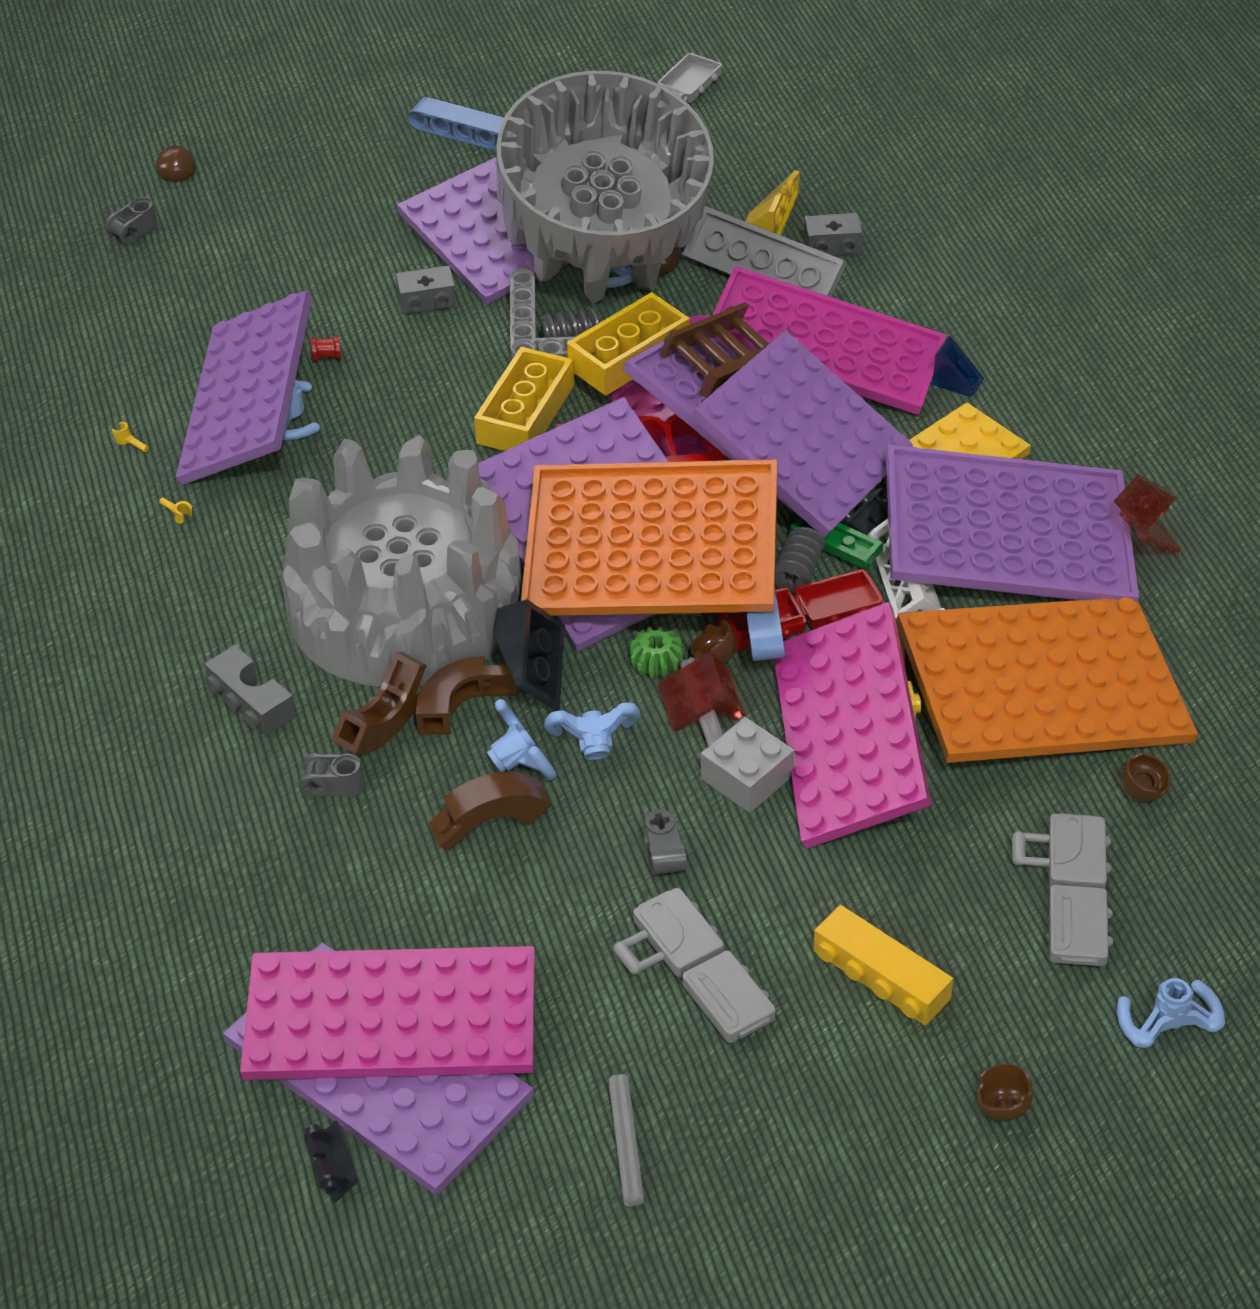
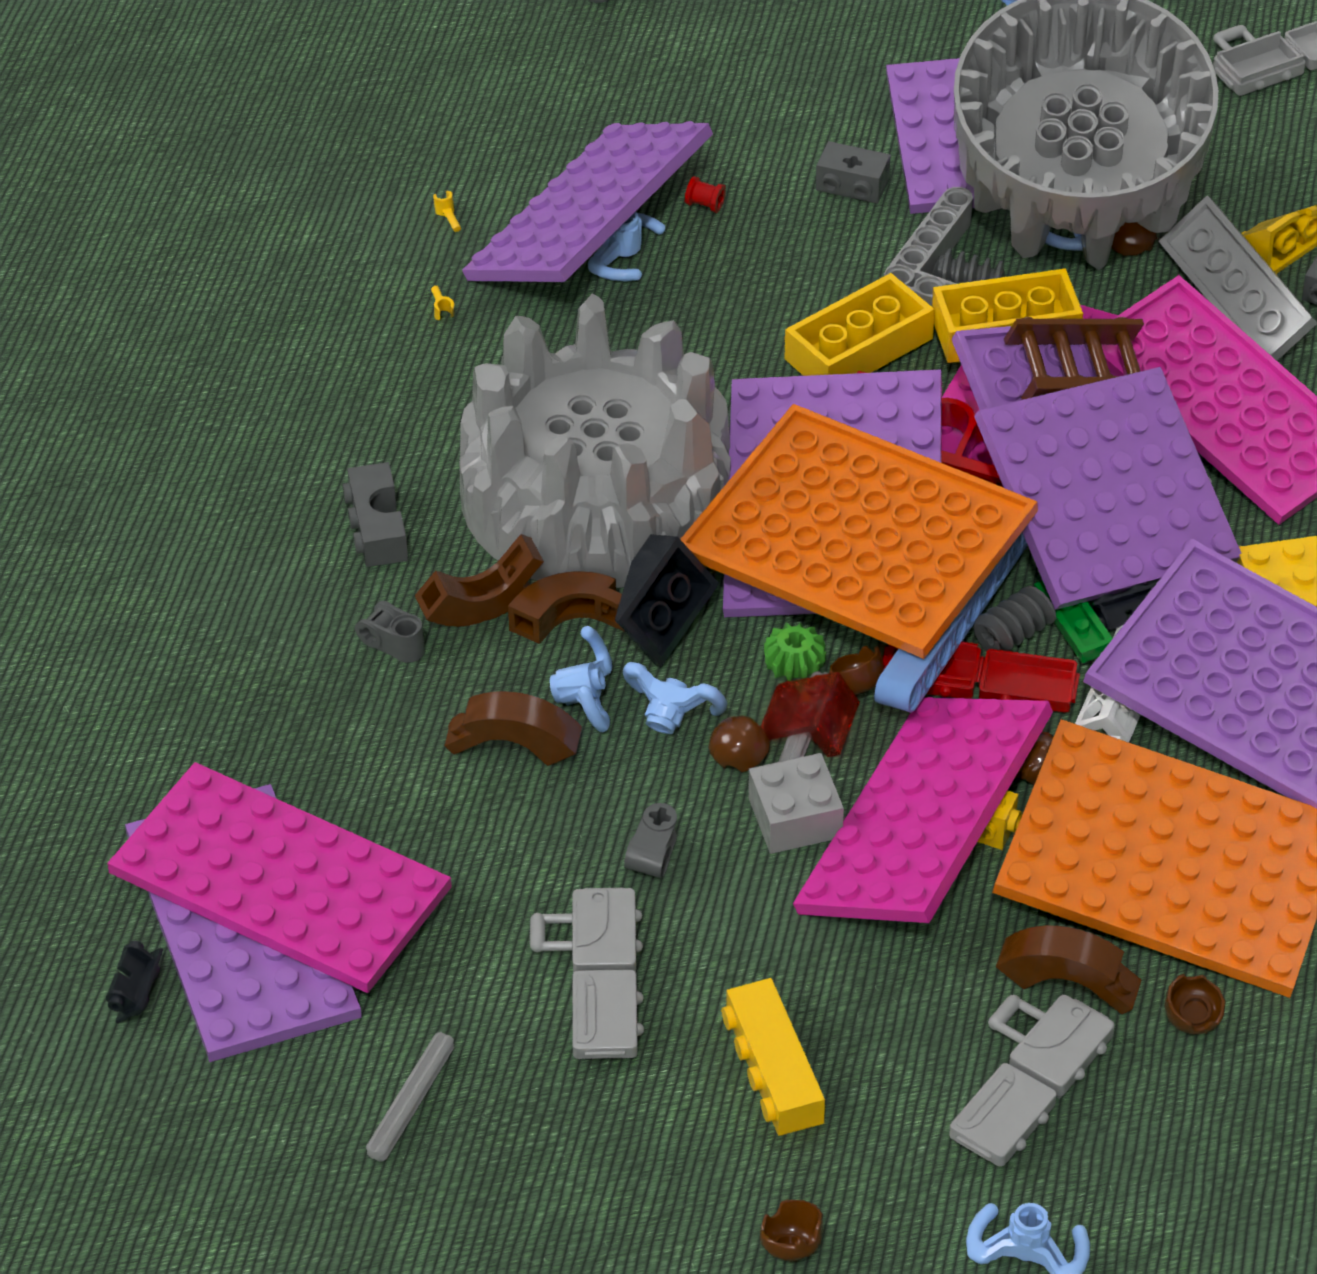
camera: 30 degrees right, 0 degrees up
none -> reddish brown hair [708,715,770,772]
none -> reddish brown arch [996,925,1142,1014]

